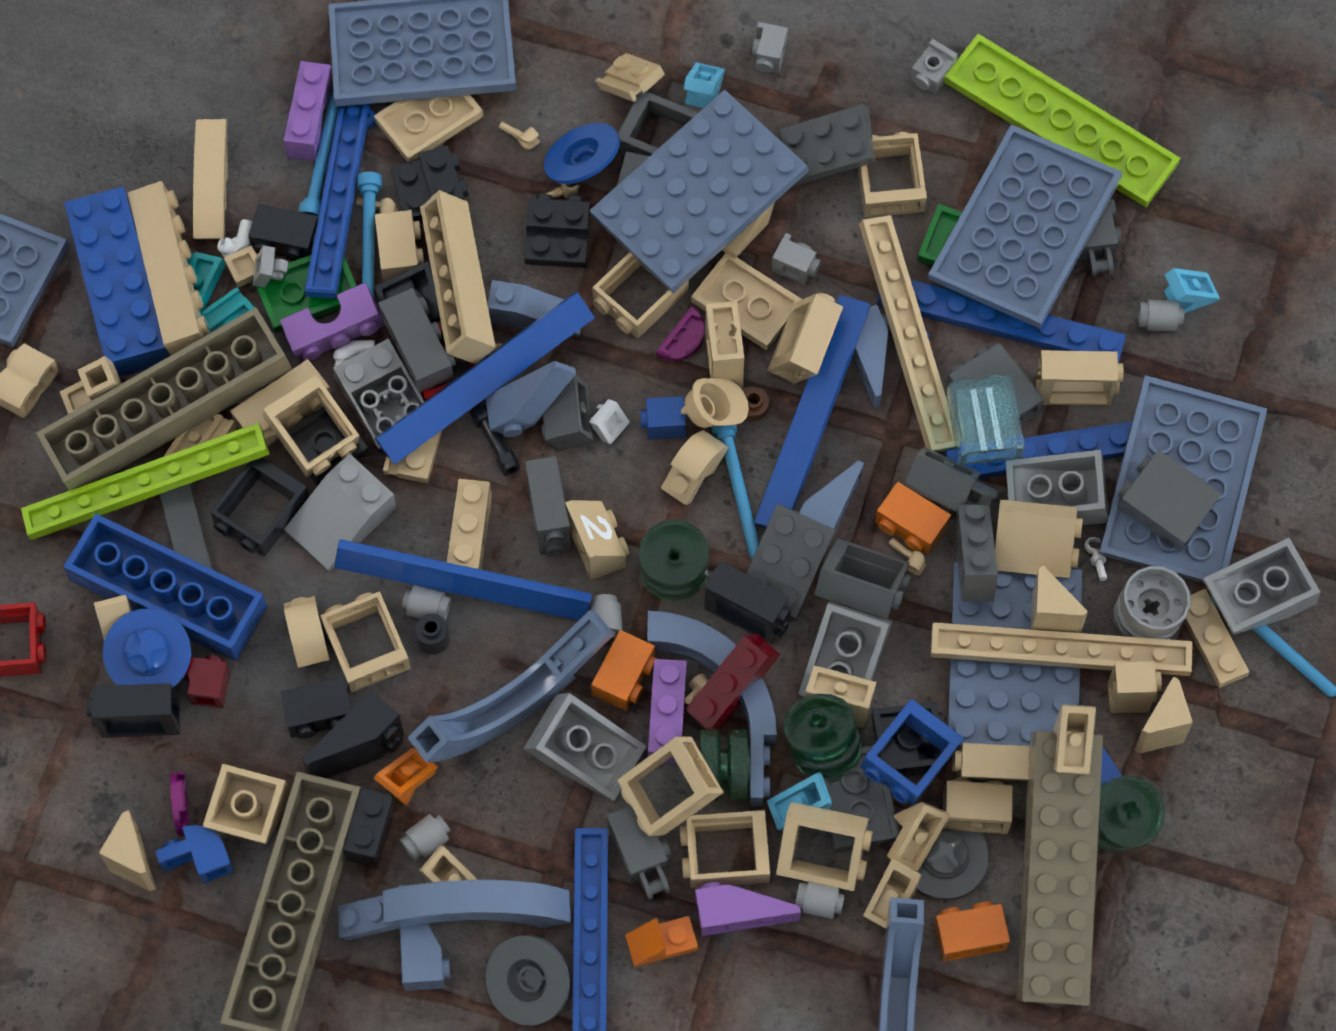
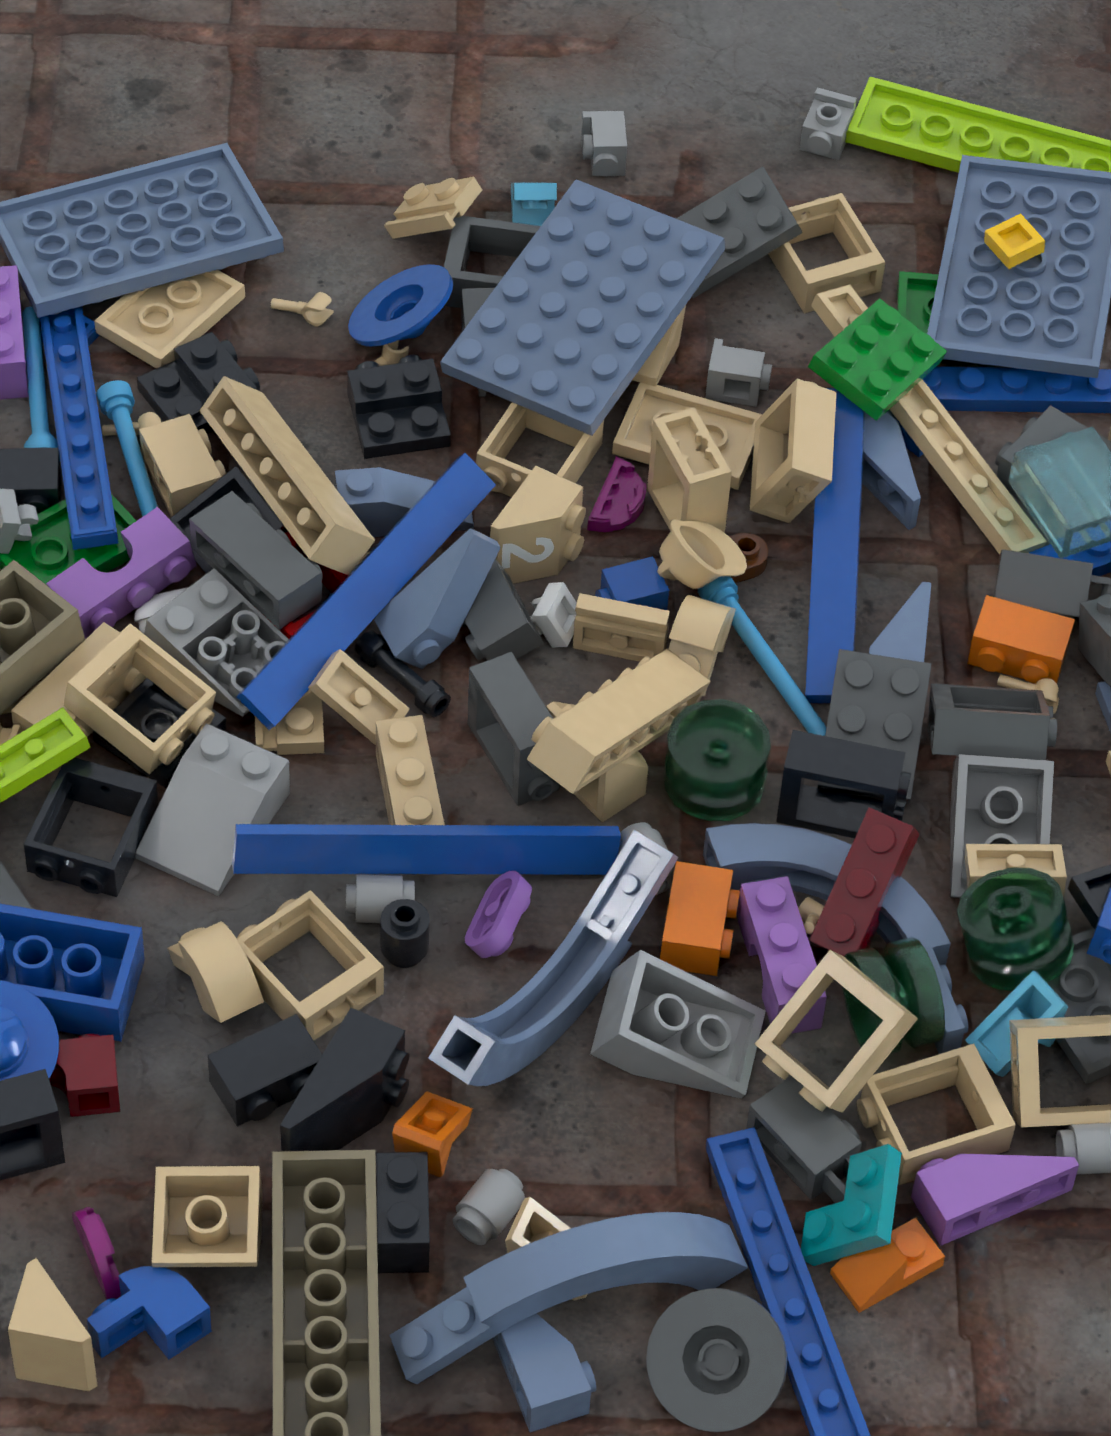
camera: 20 degrees left, 15 degrees down
none -> tan plate [308,649,410,745]
none -> medium lavender plate [465,871,532,958]
none -> tan slope [490,466,586,584]
none -> tan brick [527,649,711,794]
none -> tan plate [573,593,670,662]
none -> teal plate [801,1144,902,1266]
none -> green plate [808,298,947,421]
none -> yellow plate [984,213,1045,269]

